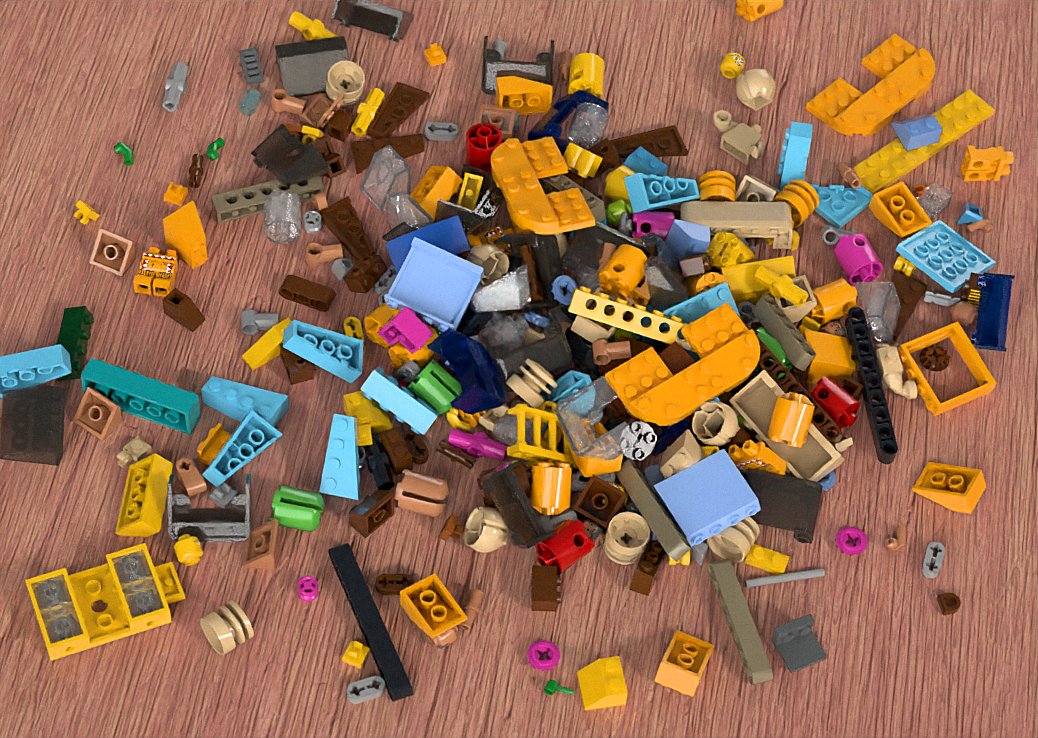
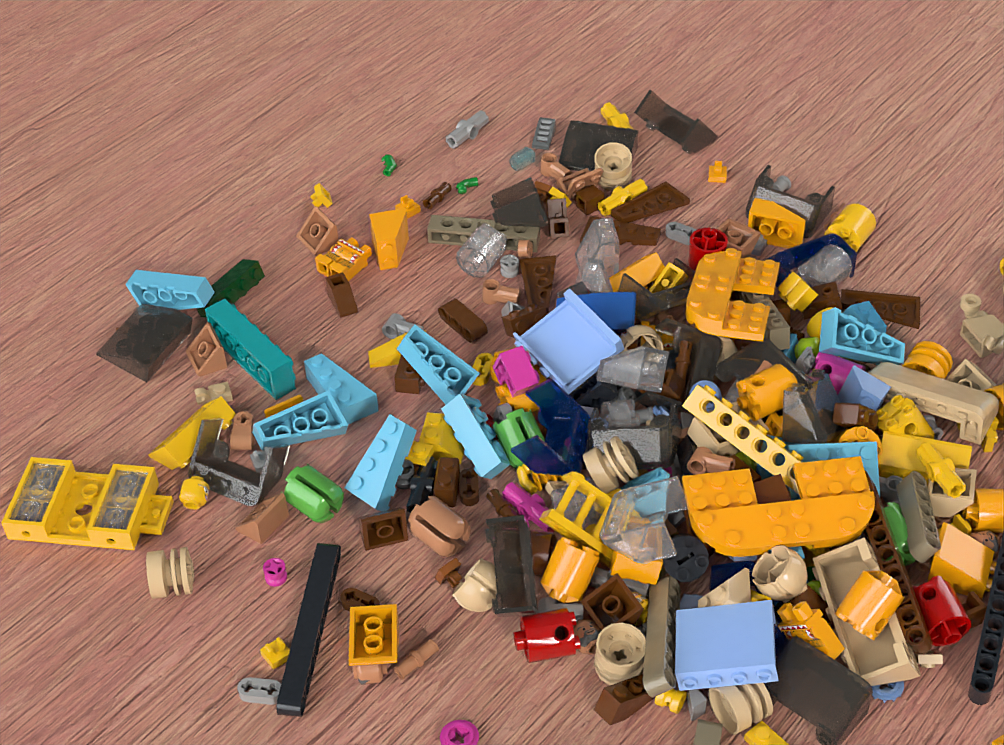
camera: 35 degrees right, 10 degrees down
reddish brown brick [531,565,561,612] -> none

